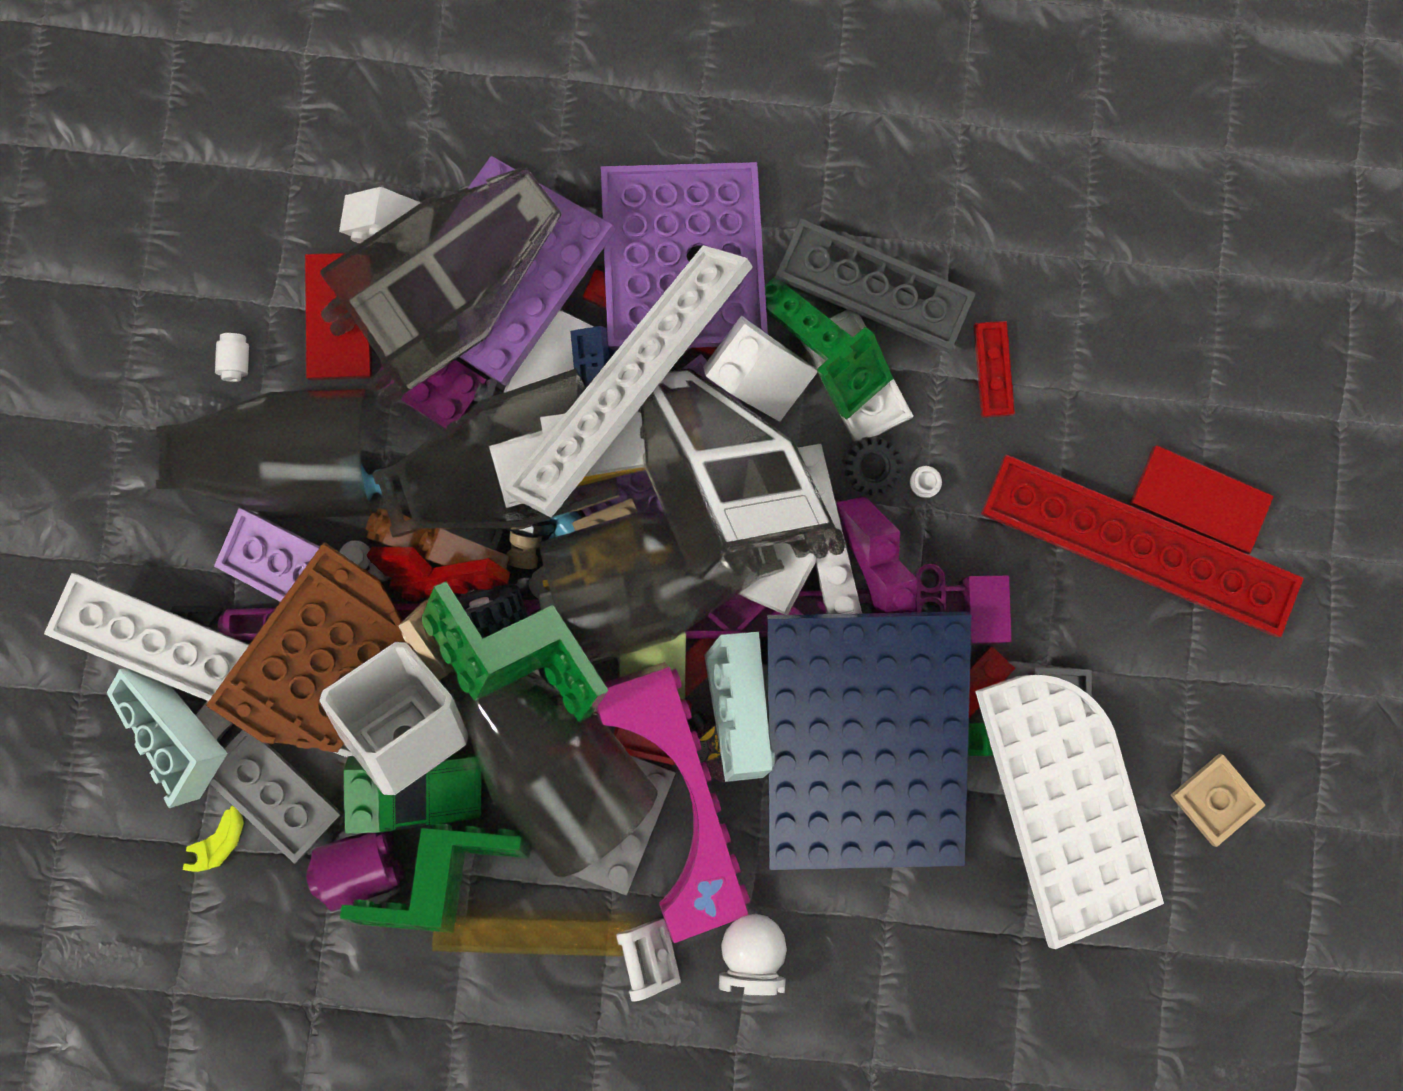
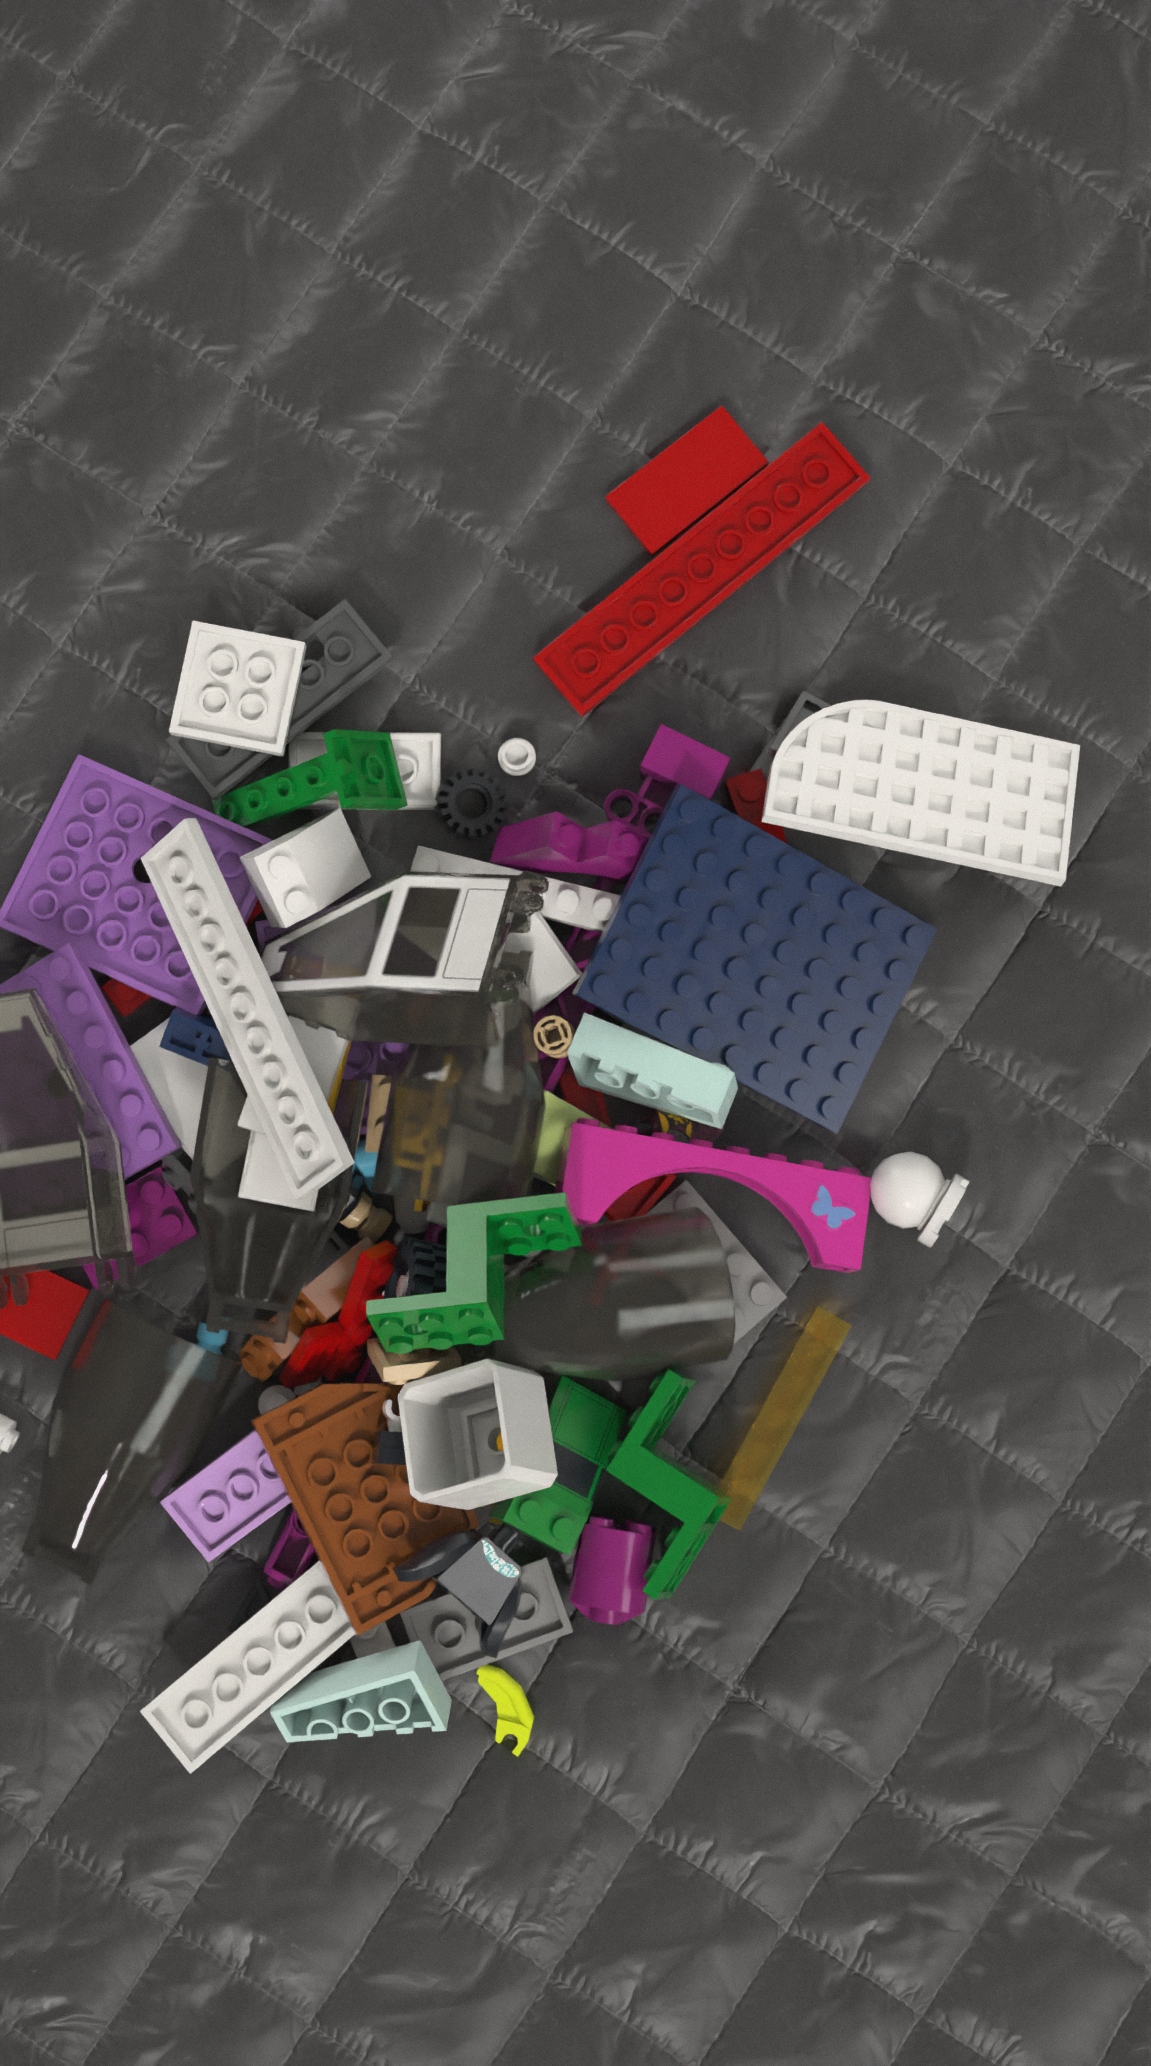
camera: 55 degrees left, 0 degrees up
white plate [616,918,681,1001] -> none
green tile [968,723,994,756] -> none
red tile [973,321,1015,418] -> none
tan plate [1170,754,1265,847] -> none
none -> white plate [169,621,307,756]
none -> black piece [372,1400,406,1465]
none -> black torso [392,1522,522,1659]
none -> tan wheel [533,1015,576,1059]

